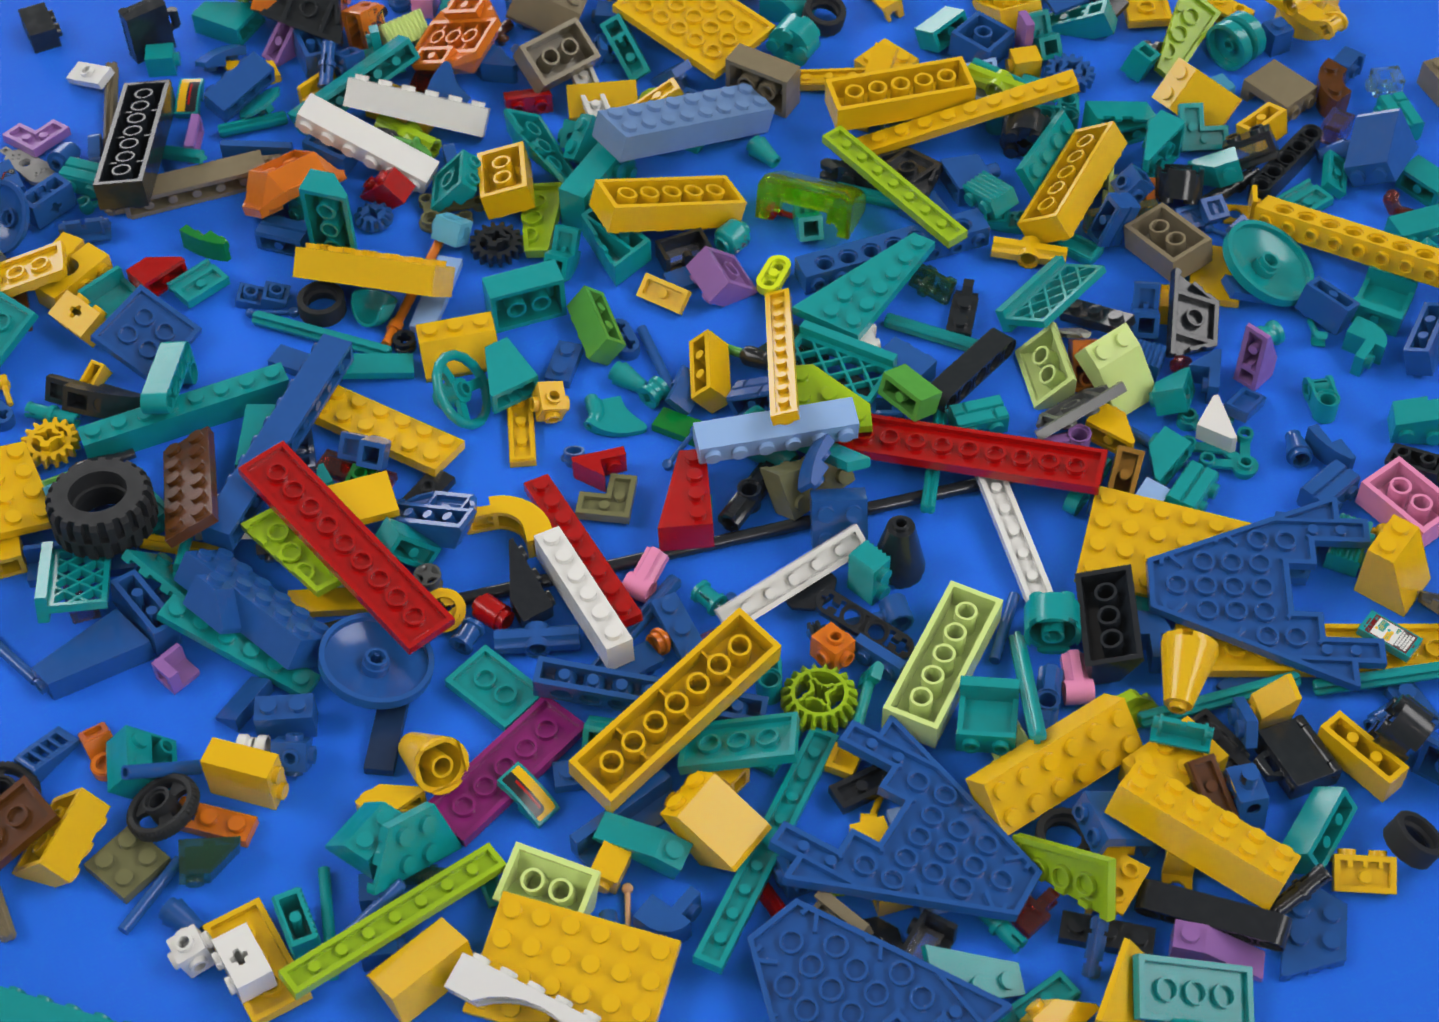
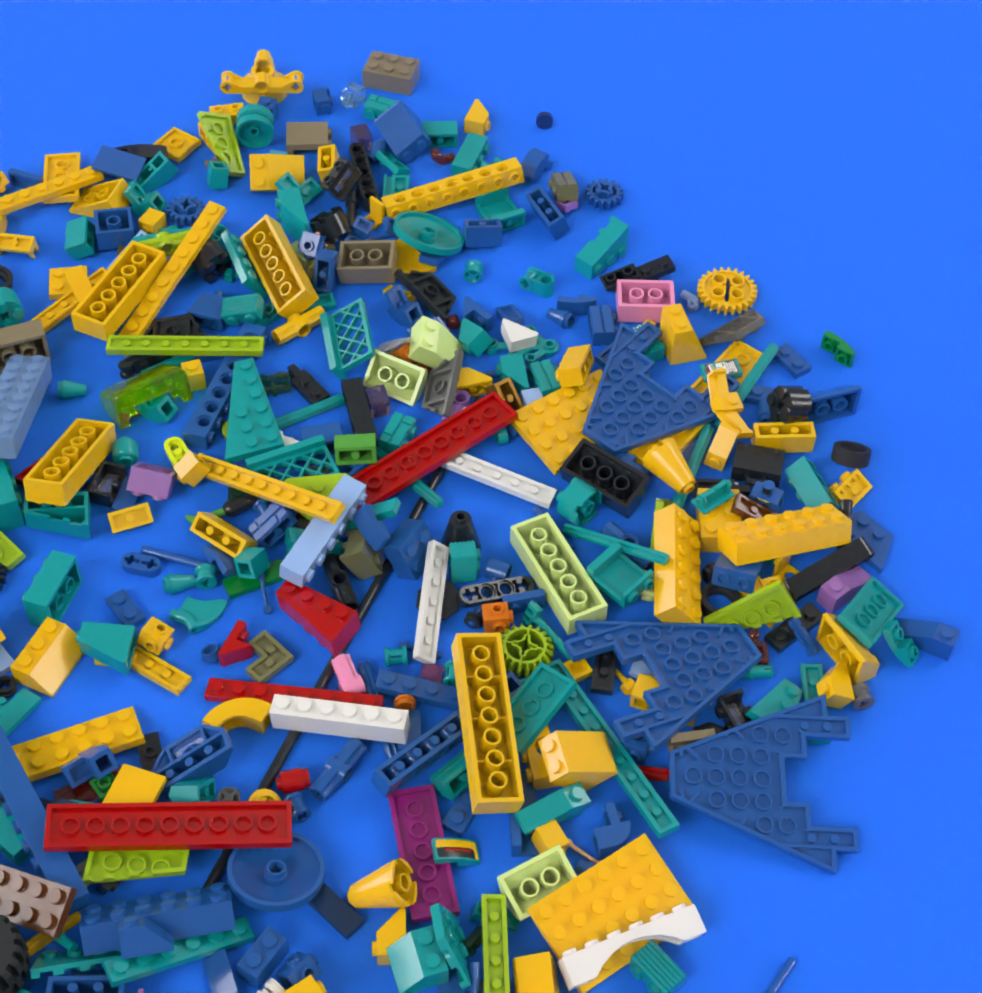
camera: 55 degrees left, 0 degrees up
yellow tile [287,587,368,617] -> none
teal piece [432,350,491,430] -> none
teal plate [444,644,541,732] -> none
black slope [509,538,556,628] -> none
teal brick [543,224,581,282] -> none
bright green brick [567,285,626,366] -> none
medium lavender tile [1014,10,1035,48] -> none
black plate [1059,299,1136,333] -> none
bright pink piece [1060,649,1095,706] -> none
teal wedge [1081,101,1156,145] -> none
teal slope [1187,146,1244,188] -> none
blue plate [1227,696,1259,749] -> none
medium lavender slope [1233,323,1277,391] -> none
teal hand [1307,318,1328,347] -> none
reddish brown brick [1315,58,1352,123] -> none
teal brick [1341,315,1387,377] -> none
none -> yellow brick [173,450,211,487]
none -> yellow brick [181,359,206,393]
none -> teal brick [233,547,270,579]
none -> clear purple brick [365,384,390,418]
none -> yellow brick [555,344,594,388]
none -> yellow plate [706,369,754,439]

